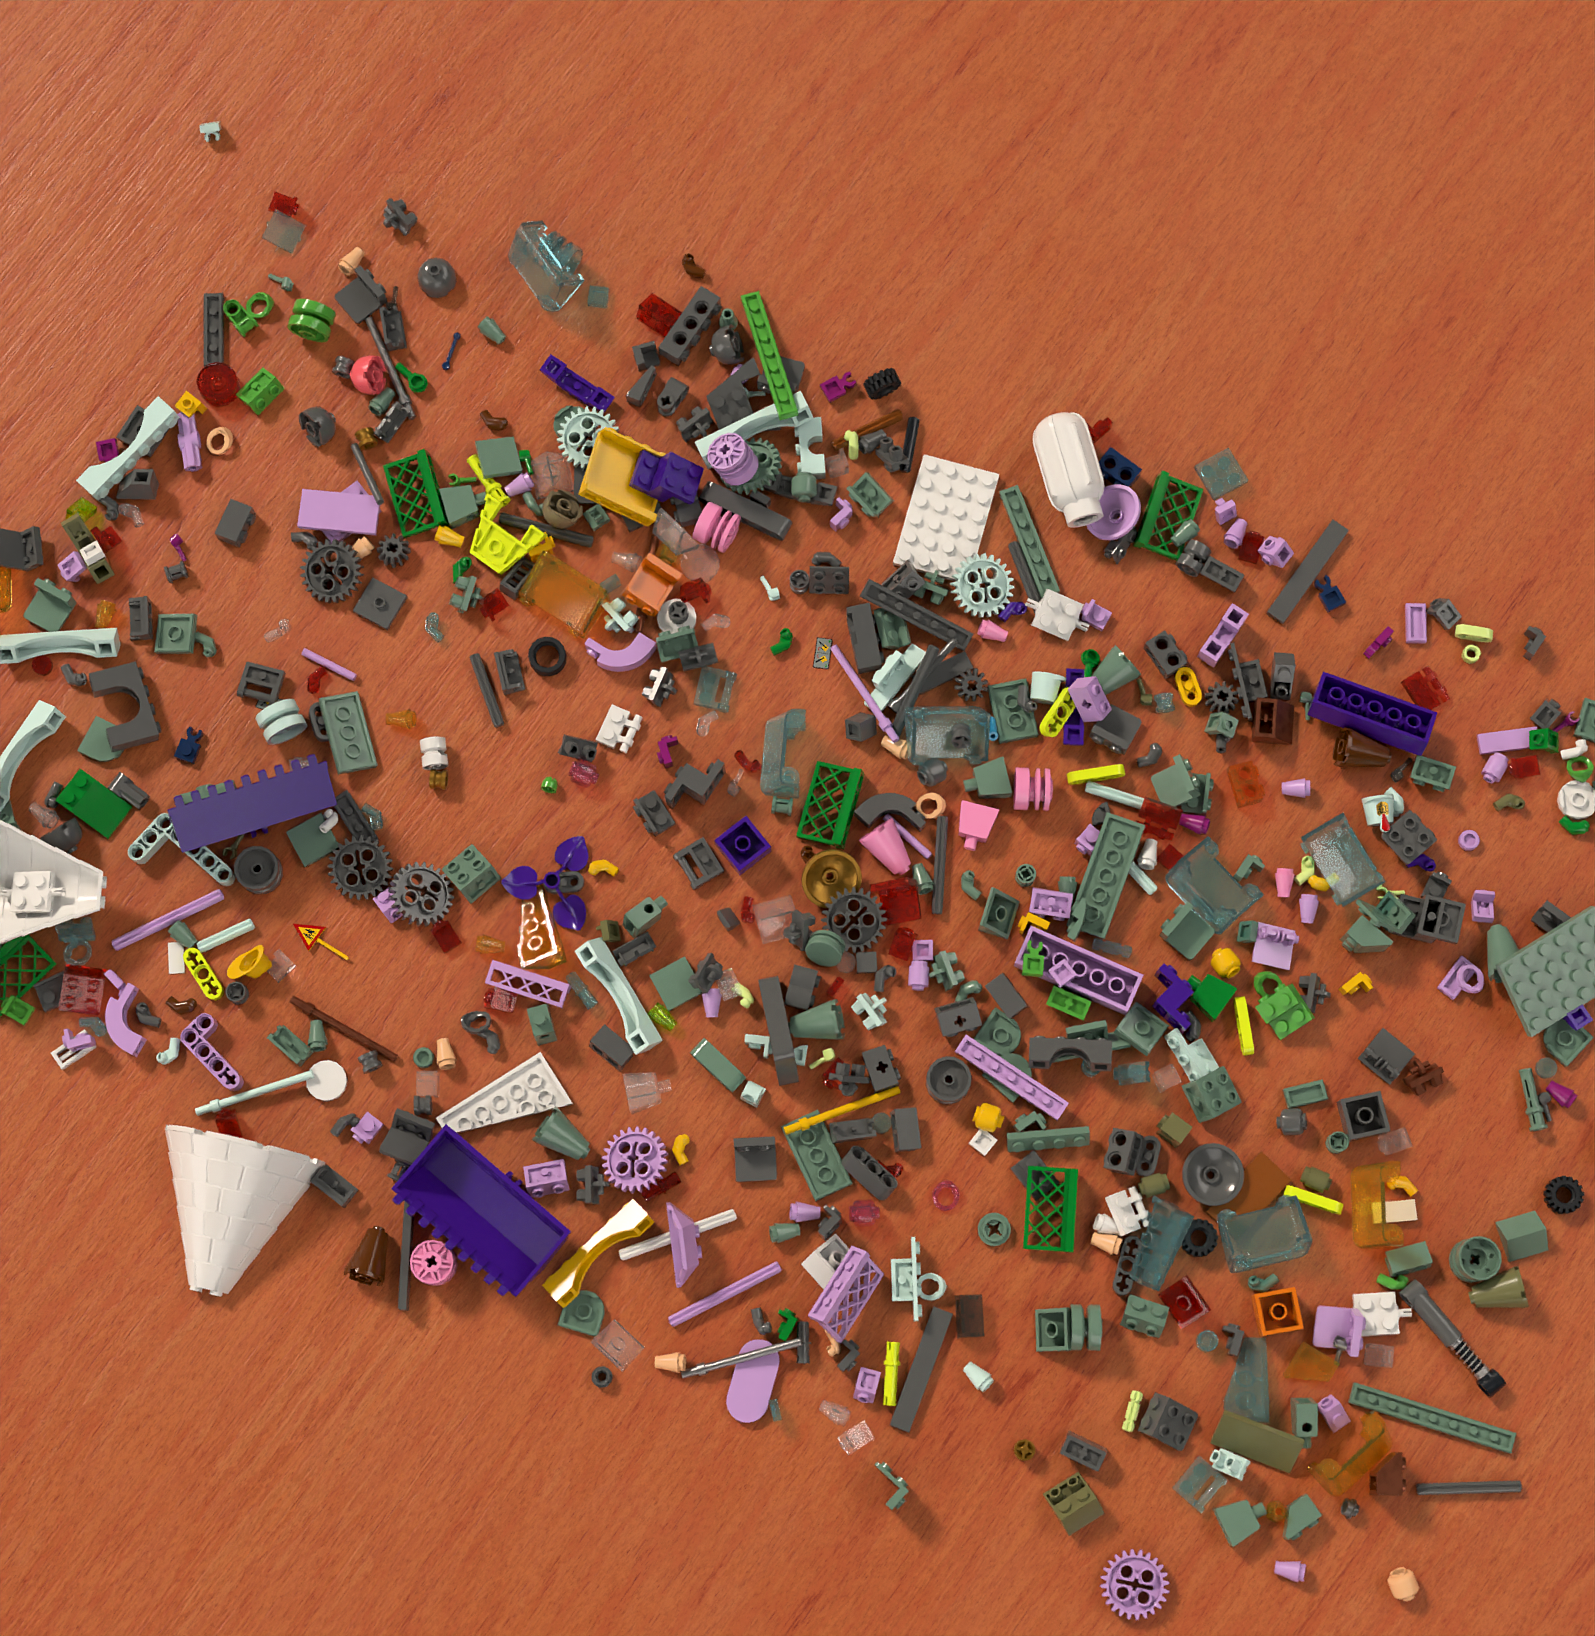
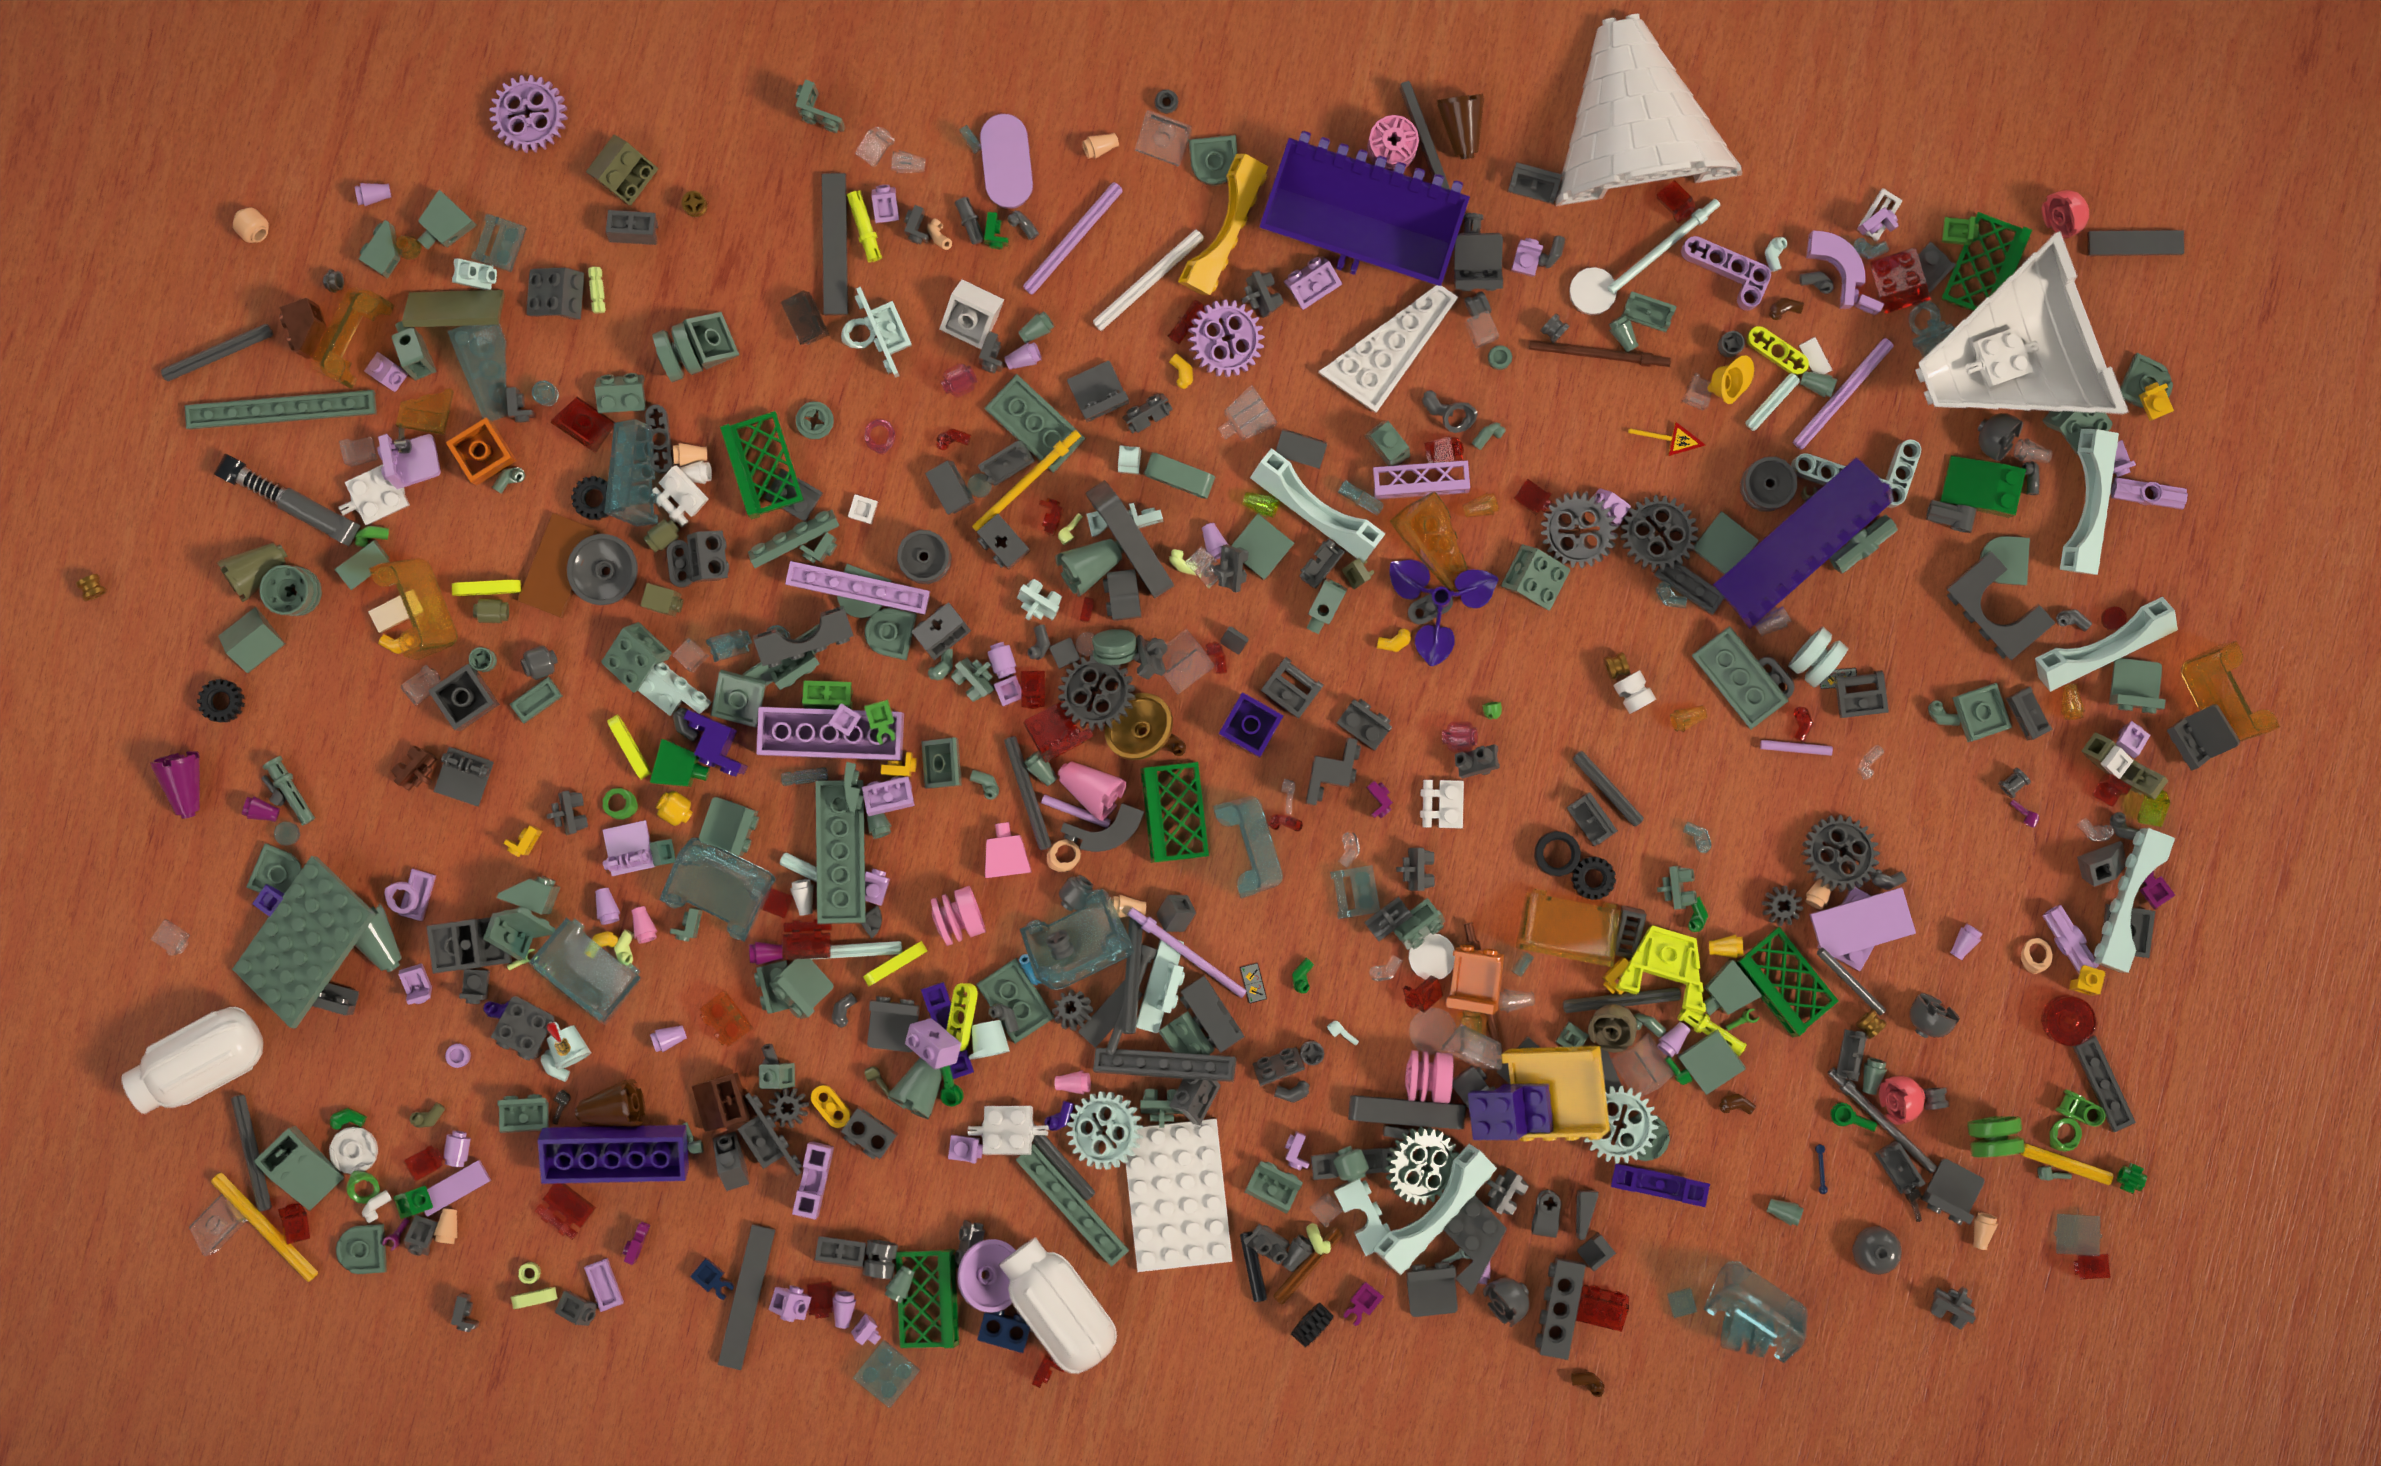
camera: 155 degrees right, 10 degrees up
dark blue plate [174,727,203,764] -> none
light aqua tile [199,121,222,142] -> none
dark grey brick [214,499,256,548] -> none
bright green bracket [236,368,284,415] -> none
white arm [319,809,338,833] -> none
dark grey plate [353,578,407,630] -> none
light nougat cone [437,1038,457,1070] -> none
clear red bracket [478,588,510,622] -> none
sand green cone [532,1107,591,1160] -> none
lavender arch [584,632,657,672] -> none
light aqua hips [602,597,639,633] -> none
lavender wedge [666,1202,702,1288] -> none
dark grey wheel [668,601,689,624] -> none
flat silver bar [681,1337,803,1379] -> none
lavender wheel [707,433,759,485] -> none
sand green cone [719,308,738,330] -> none
bright green tile [740,291,799,420] -> none
sand green bush [771,796,793,816] -> none
lavender fence [808,1246,884,1343] -> none
dark grey hips [829,1063,870,1096] -> none
dark grey beam [842,1145,898,1200] -> none
sand green torso [963,757,1012,799] -> none
light aqua cone [963,1362,994,1392] -> none
yellow head [973,1103,1004,1132] -> none
dark grey hinge [985,973,1028,1019] -> none
sand green wheel [1015,864,1036,887] -> none
clear light blue wheel [1154,693,1175,713] -> none
clear light blue windscreen [1216,1195,1313,1273] -> none
bright green plate [1256,984,1315,1040] -> none
none -> light nougat cone [434,1208,457,1244]
none -> dark grey hinge [1122,393,1173,433]
none -> sand green arm [1472,422,1506,450]
none -> black tyre [1571,857,1616,900]
none -> lavender cone [1950,923,1982,960]
none -> yellow axle [2021,1144,2114,1185]
none -> green gear [2116,1163,2147,1194]

